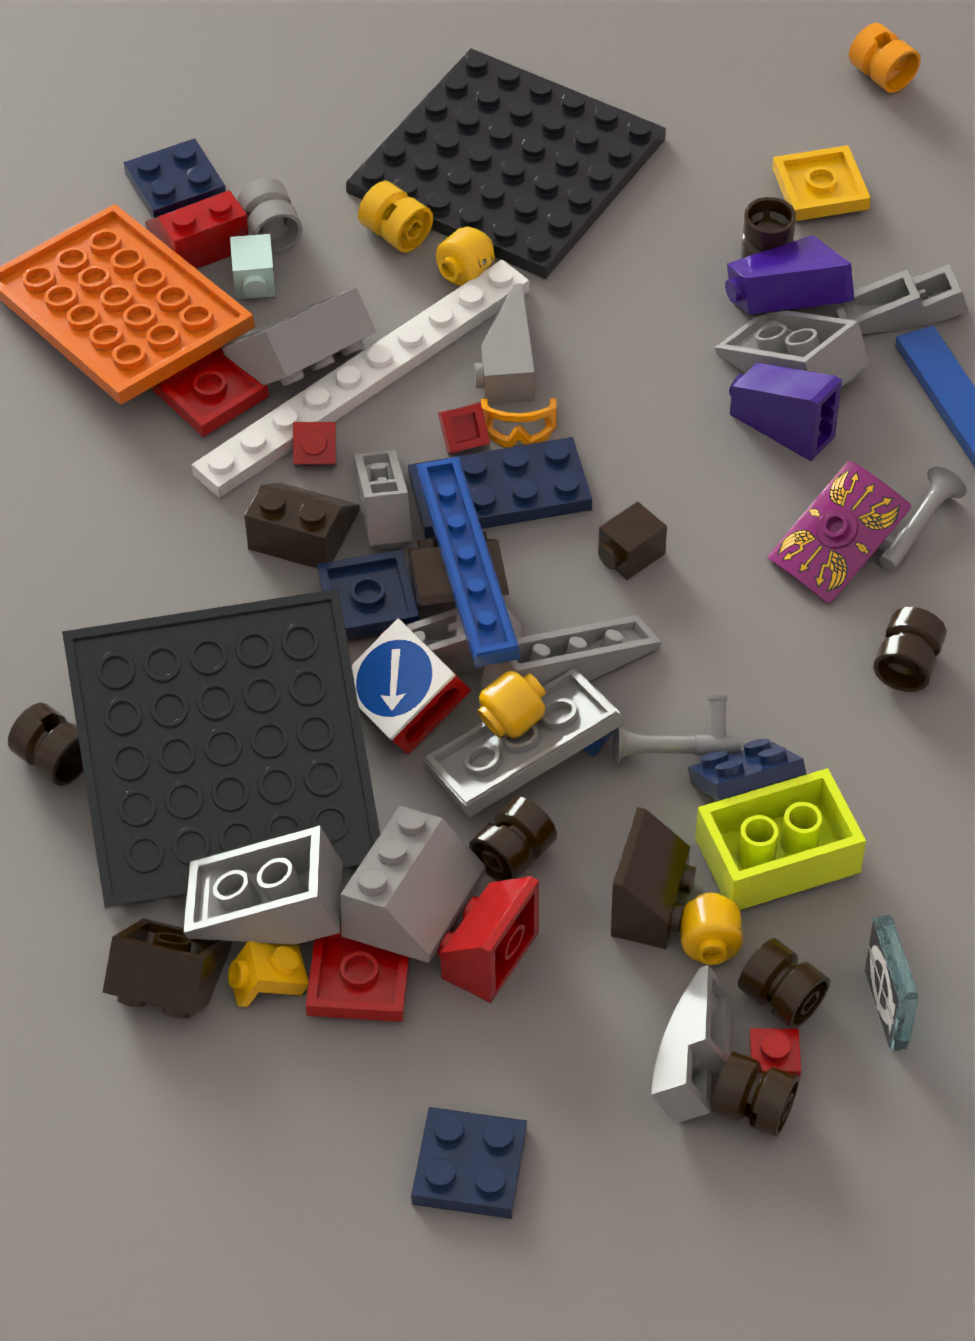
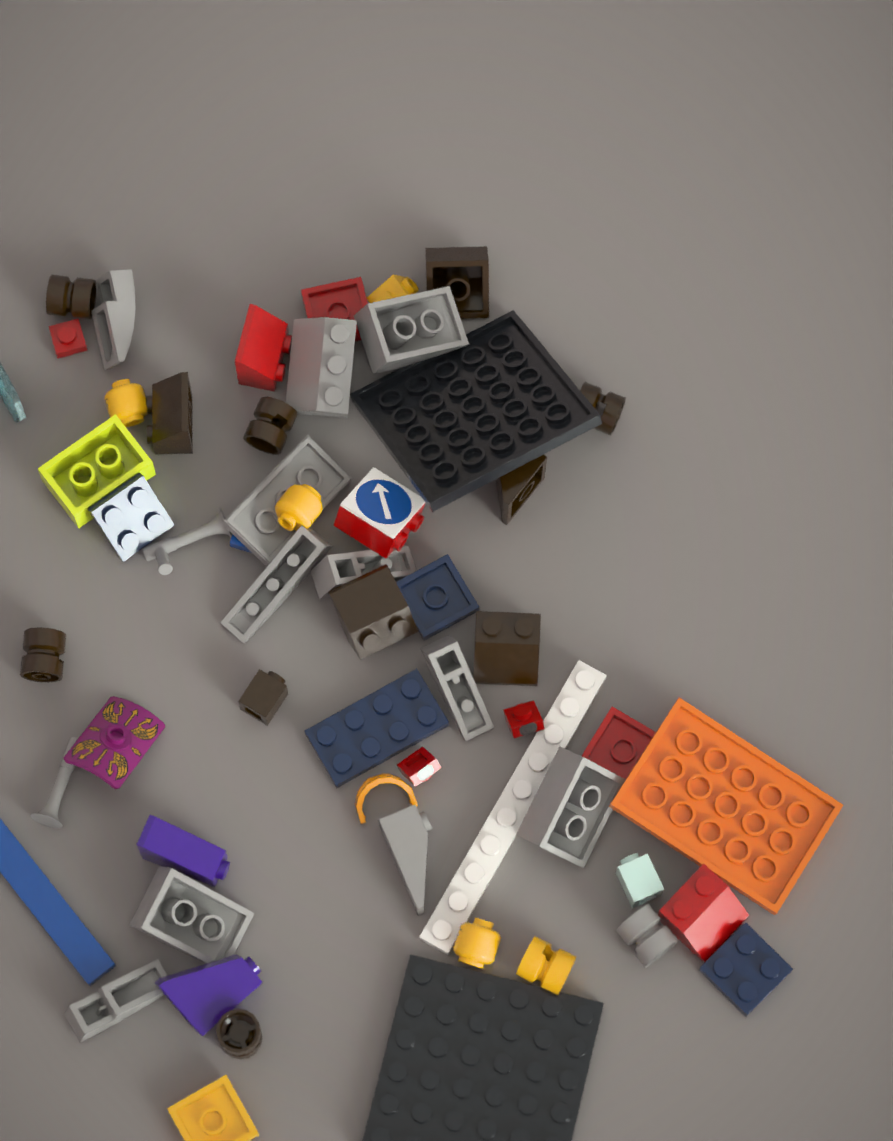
camera: 160 degrees right, 20 degrees up
dark blue plate [411,1107,527,1219] -> none
blue tile [416,457,520,668] -> none
dark brown wheel [738,938,830,1029] -> none

